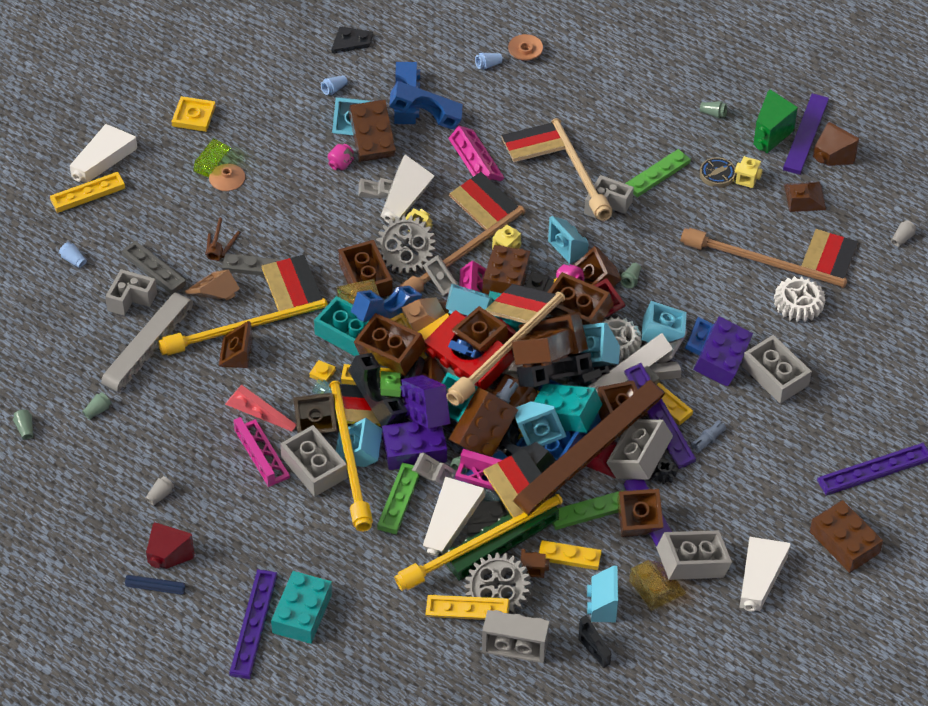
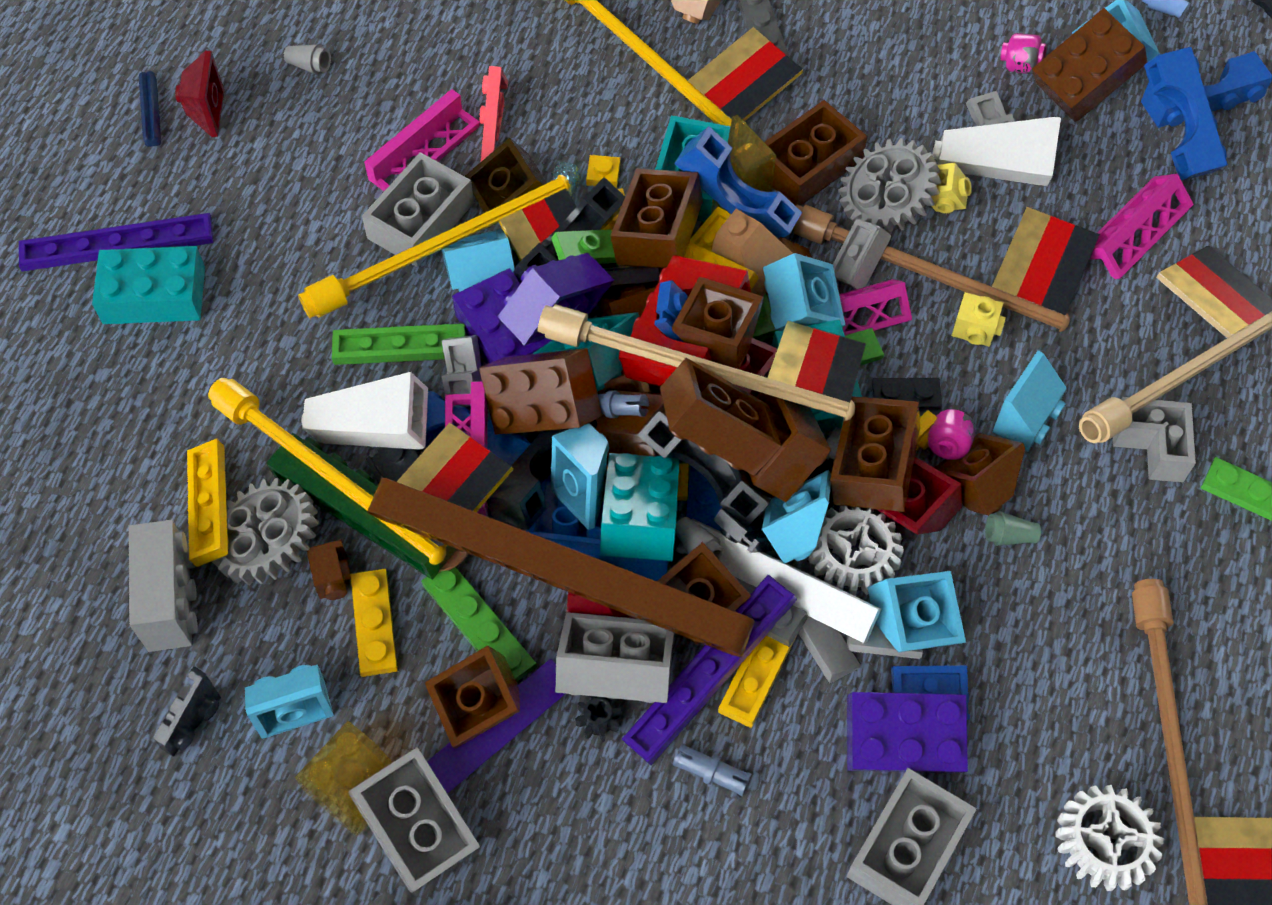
camera: 70 degrees right, 10 degrees up
reddish brown slope [219,321,253,368] -> none
reddish brown brick [482,245,531,296] -> none

